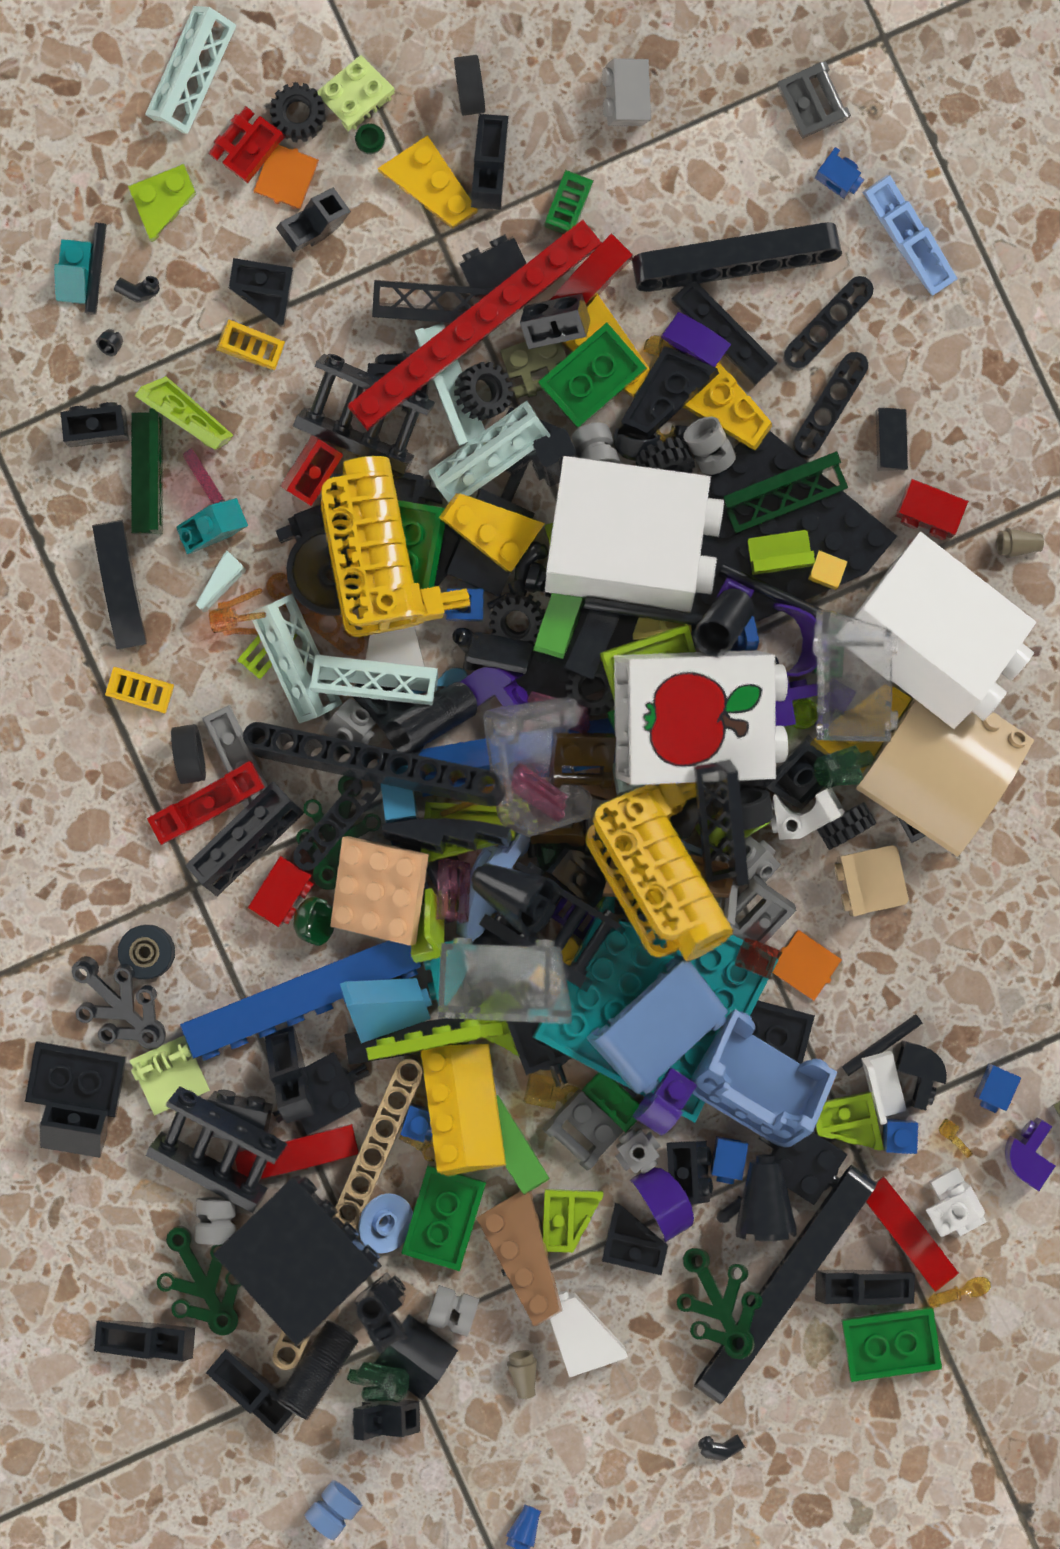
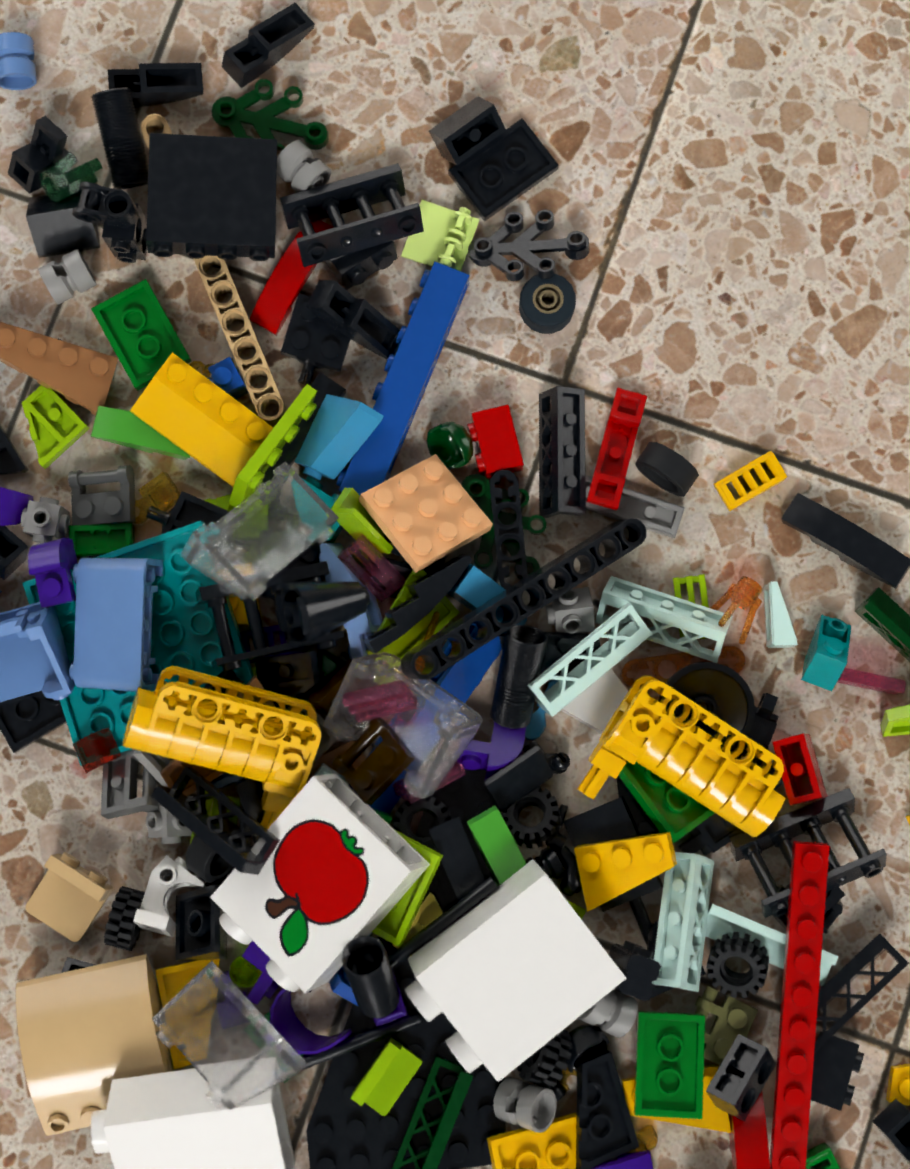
camera: 135 degrees right, 5 degrees down
light blue dish [358,1193,413,1253] -> none
blue brick [444,589,484,622] -> none
orange piece [772,930,842,1001] -> none
yellow slope [808,551,847,590] -> none
clear green rock [814,745,875,789] -> none

